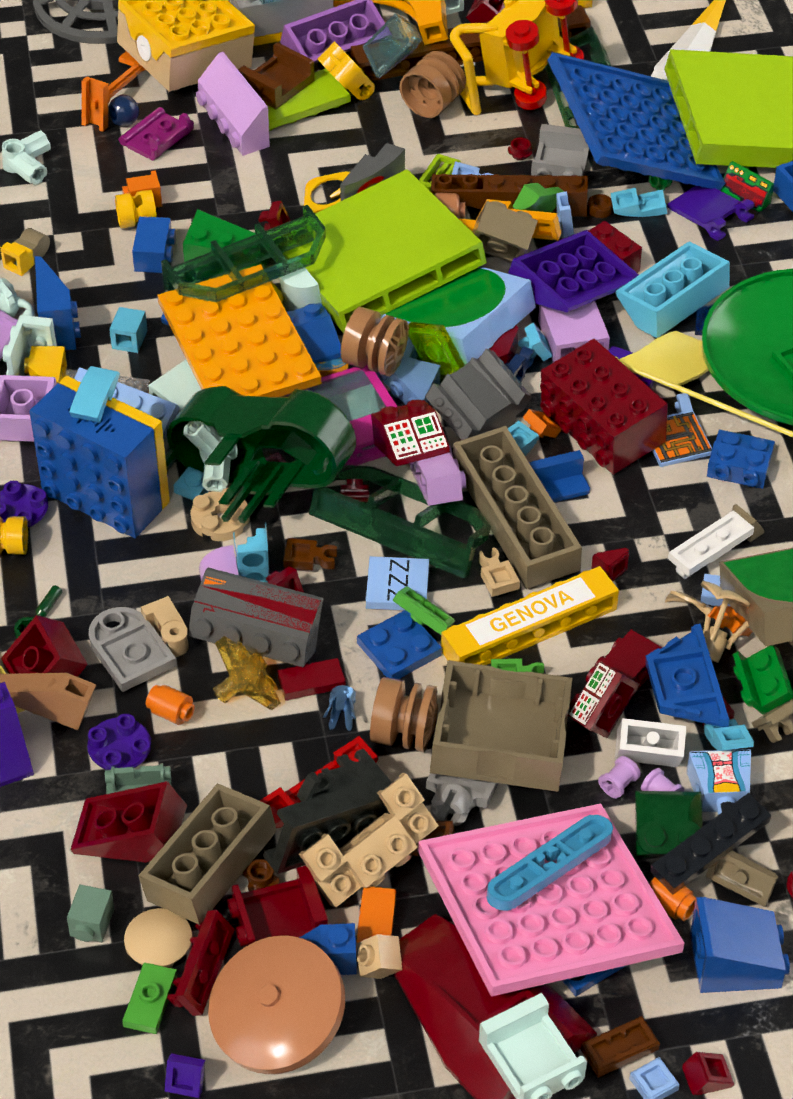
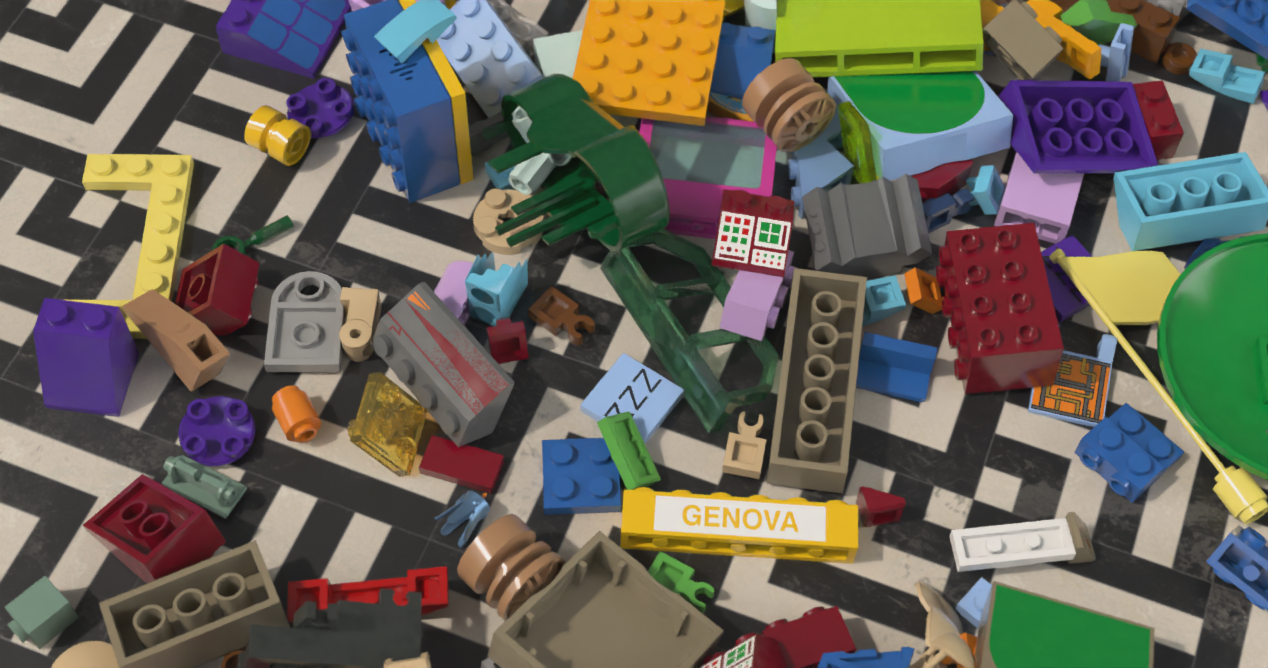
camera: 30 degrees right, 10 degrees up
dark red plate [340,479,369,502] -> none

